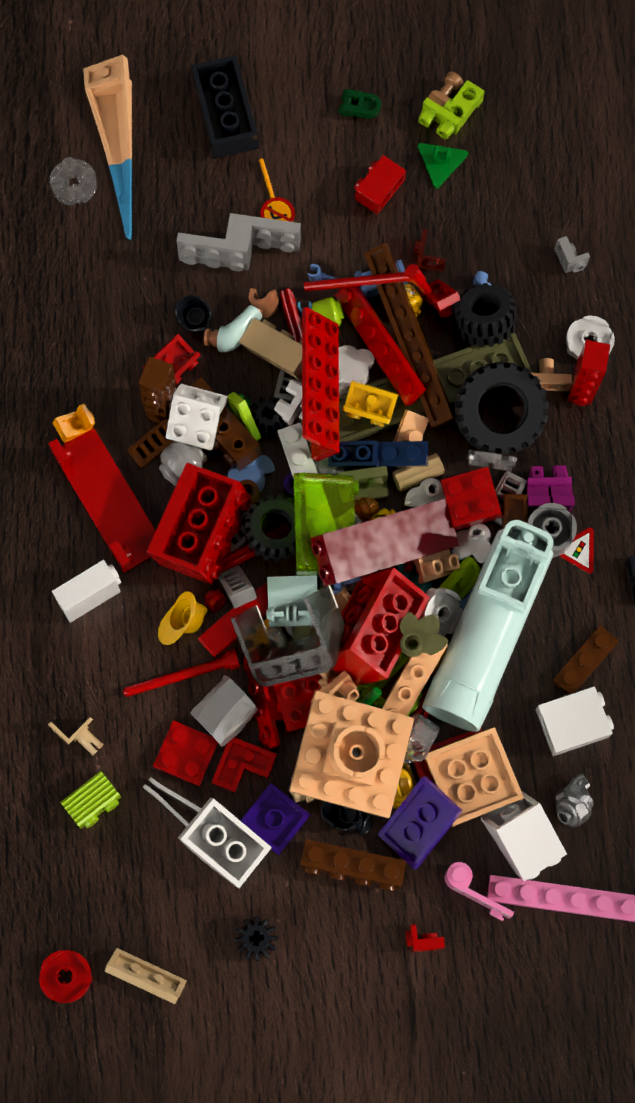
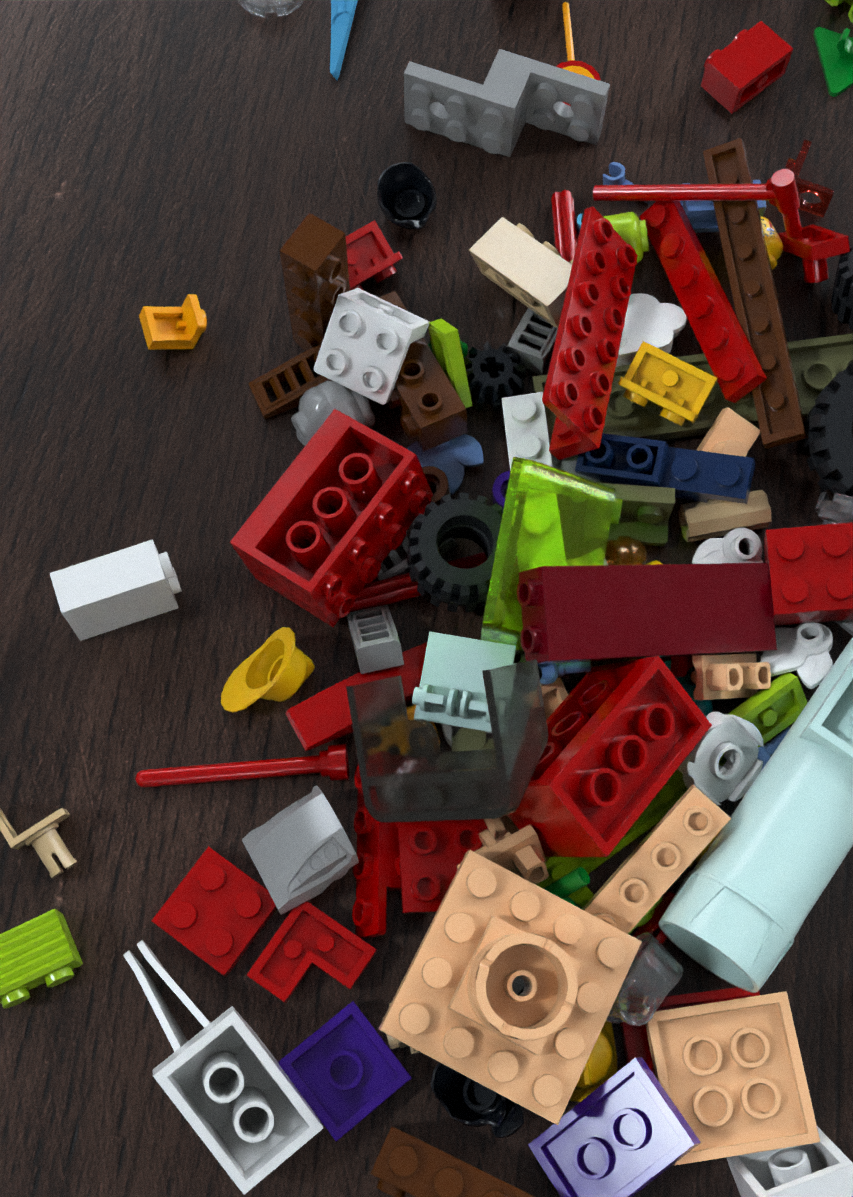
camera: 15 degrees right, 5 degrees down
red bracket [48,428,156,573] -> none
piece [204,288,278,352] -> none
red plate [204,589,227,612] -> none
white hips [274,379,302,426] -> none
olive plate [400,612,448,657] -> none

